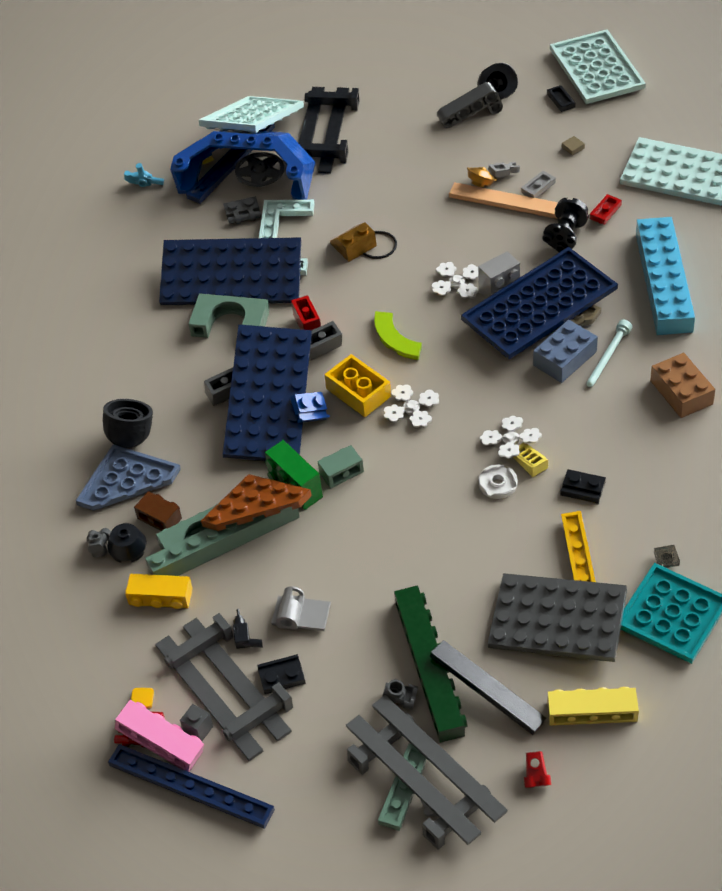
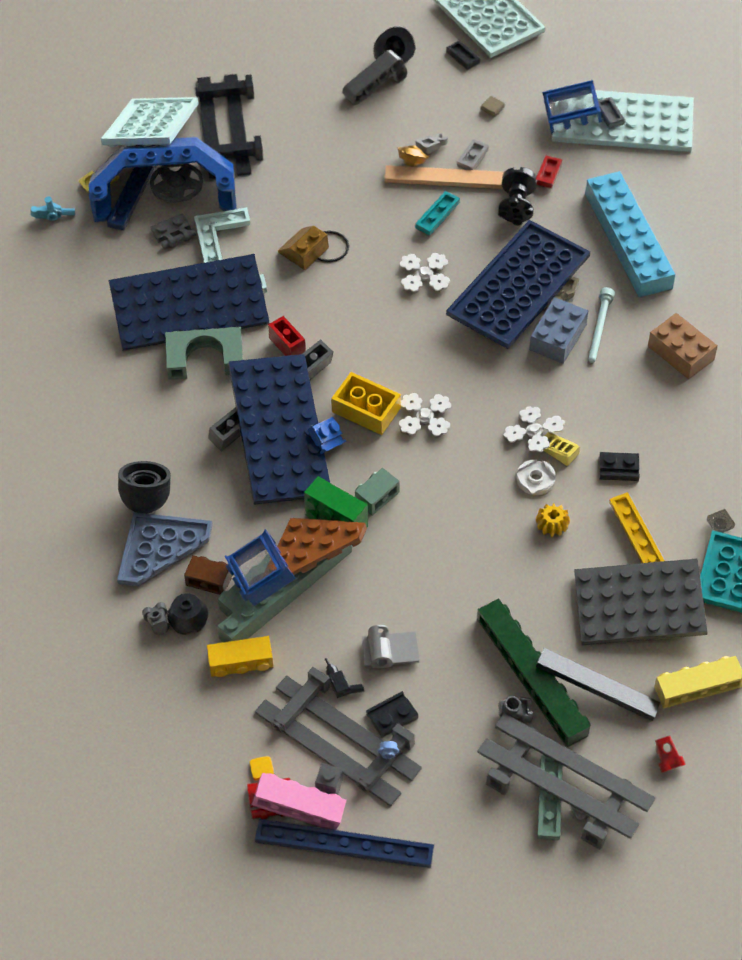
camera: 20 degrees left, 5 degrees up
lime tile [375,311,422,360] -> none
light grey brick [478,251,520,299] -> none
none -> blue window [225,529,296,606]
none -> light blue plate [378,741,399,759]
none -> teal plate [415,191,460,236]
none -> yellow gear [536,503,570,537]
none -> window [542,80,602,134]
none -> dark grey tile [598,97,625,129]

